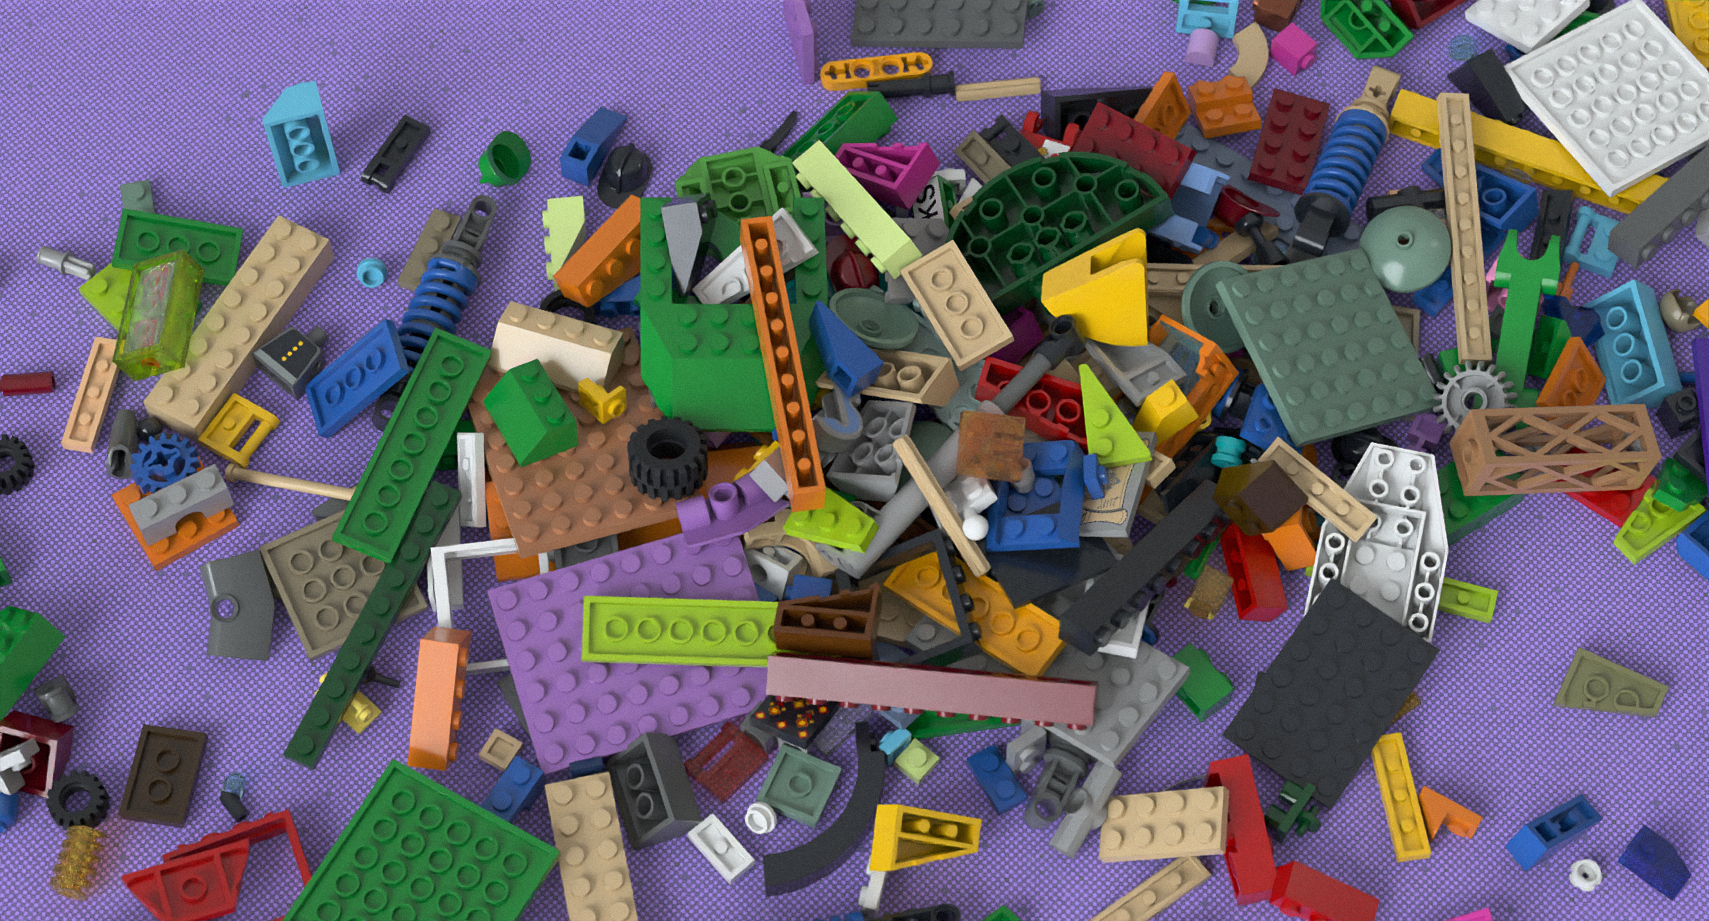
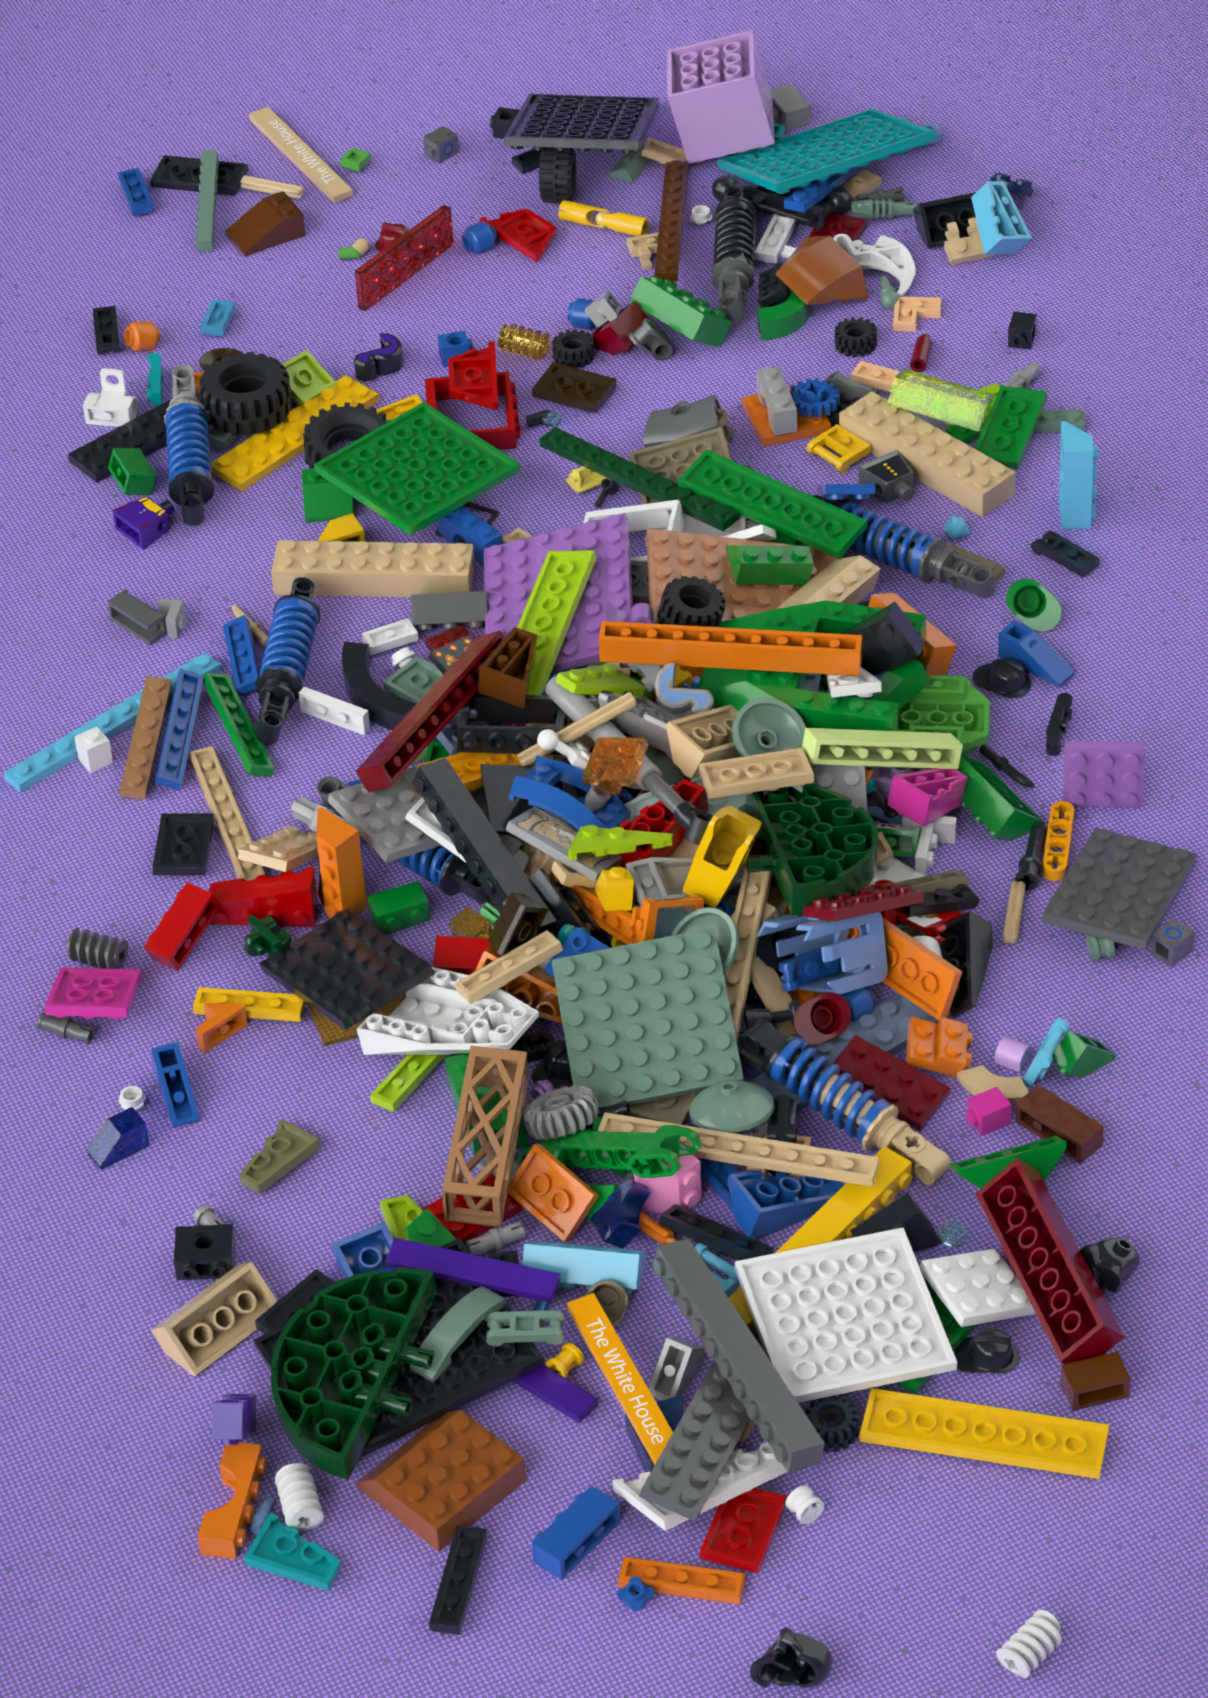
camera: 110 degrees right, 20 degrees down
tan bar [225,463,357,501] -> none
orange wedge [407,626,472,771] -> none
yellowish green slope [542,196,587,291] -> none
dark blue tile [569,756,604,779] -> none
yellow bracket [578,377,627,424] -> none
blue slope [809,300,884,398] -> none
yellow wedge [869,804,982,871] -> none
blue plate [1083,453,1109,500] -> none
none -> orange slope [316,807,367,918]
none -> black plate [1046,693,1073,756]

